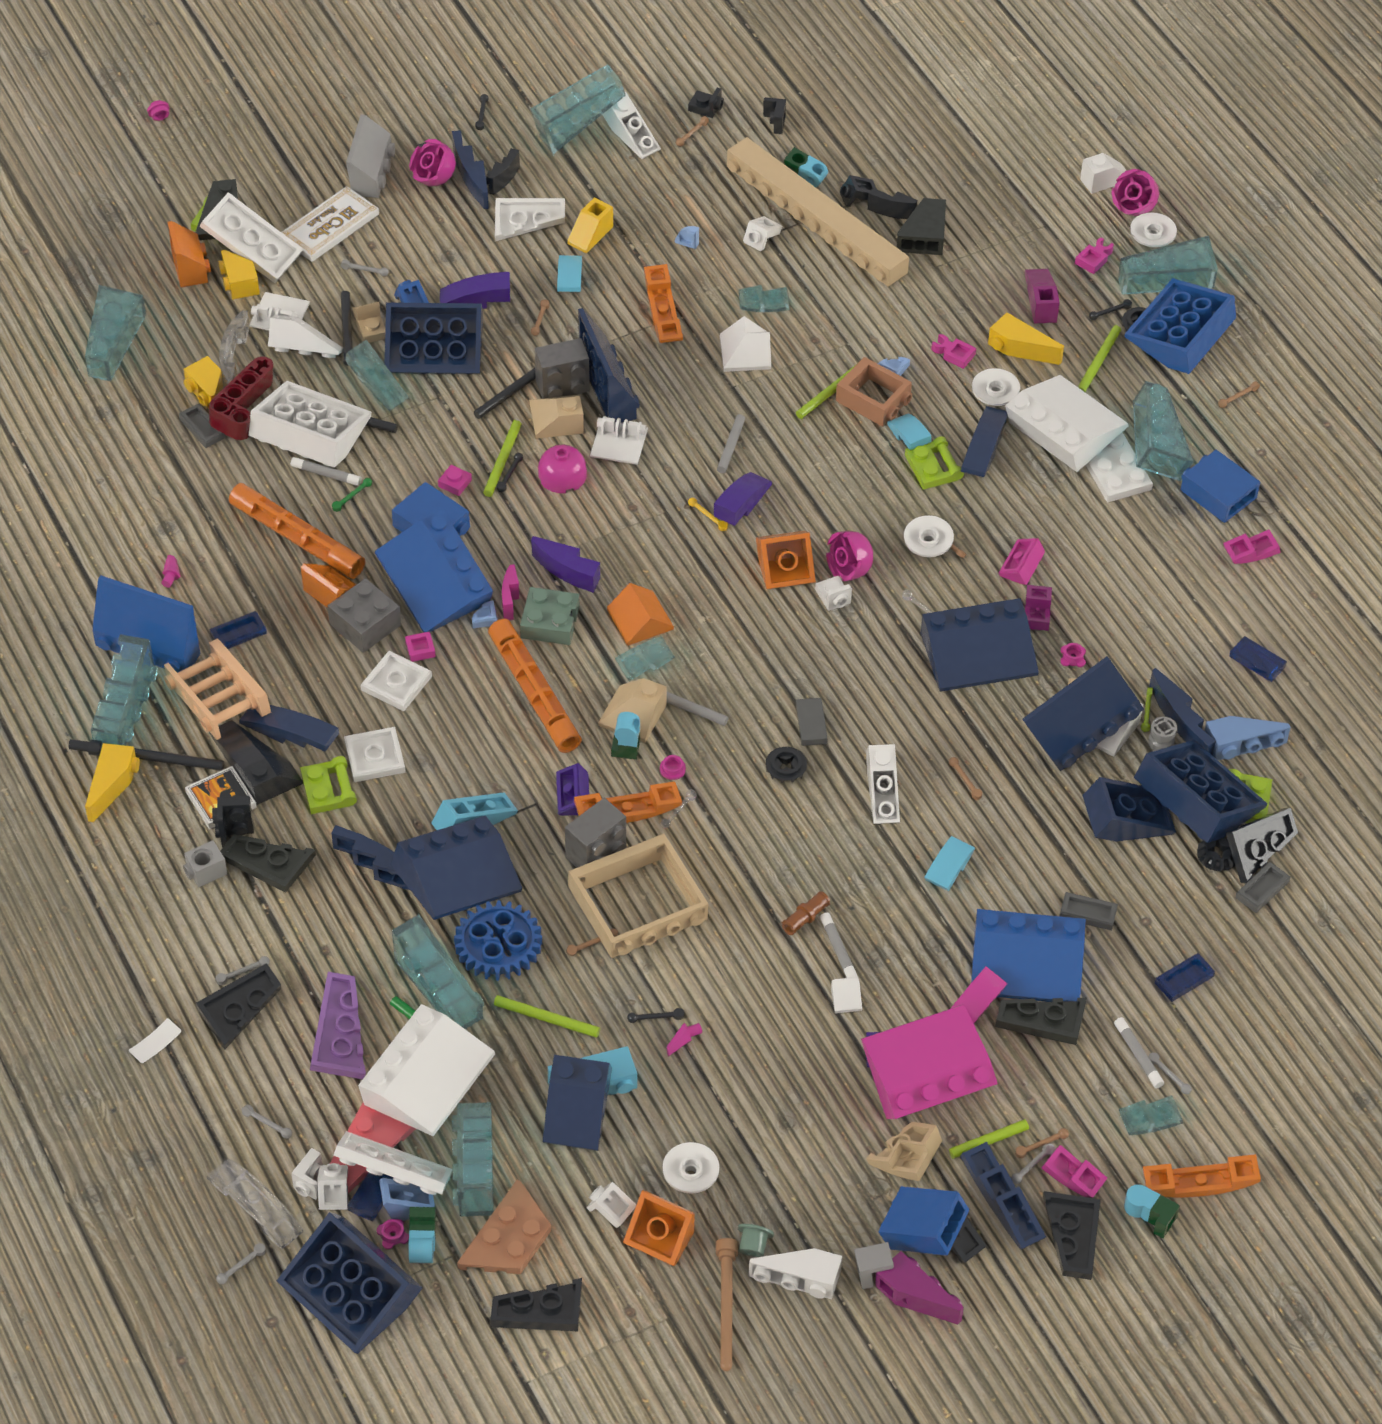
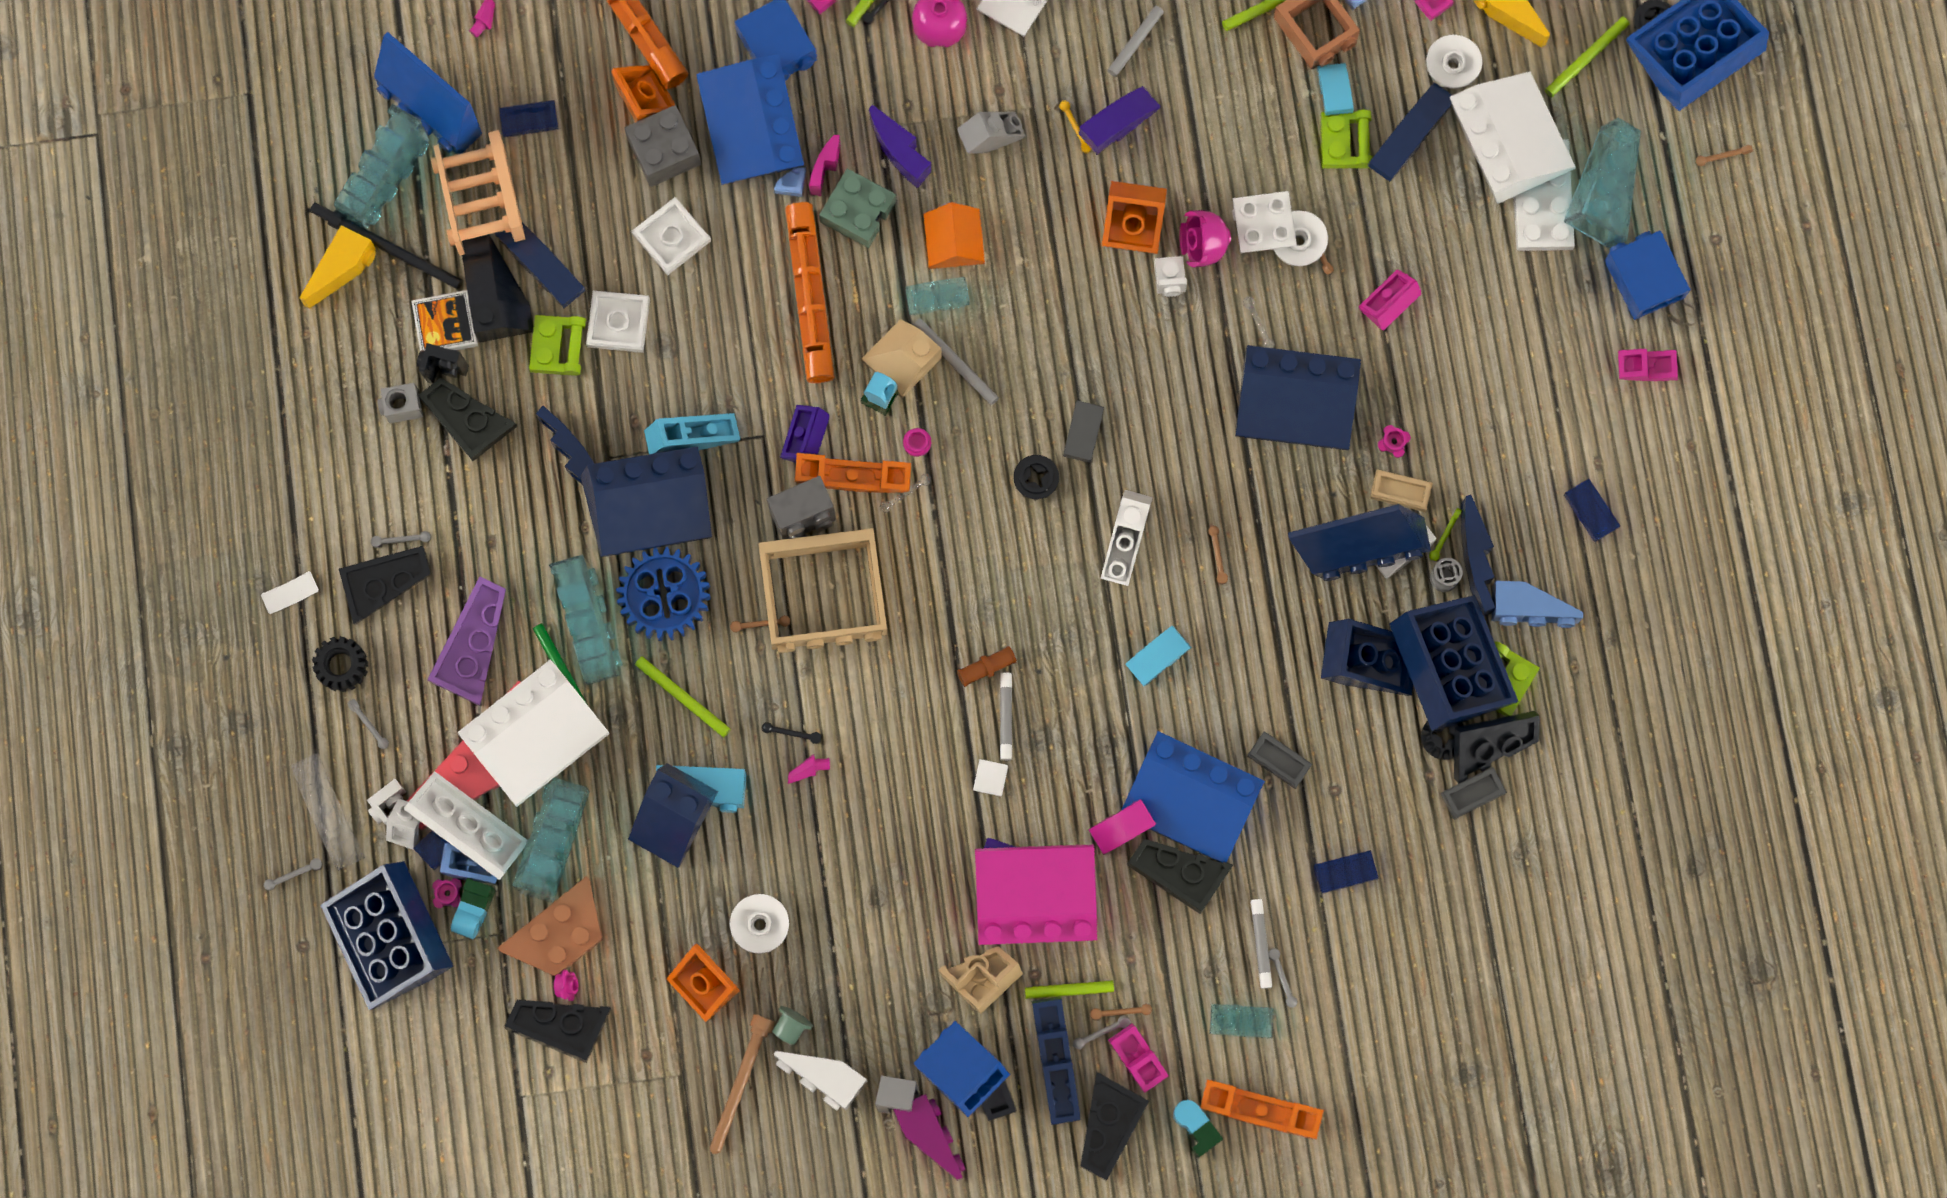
camera: 20 degrees right, 25 degrees up
dark pink plate [405,631,436,662] -> none
white bracket [586,1182,636,1228] -> none
magenta slope [1025,585,1052,631] -> none
none -> black tyre [312,636,369,692]
none -> dark pink plate [554,970,578,1001]
none -> light grey slope [957,112,1026,154]
none -> white hinge [1232,191,1297,253]

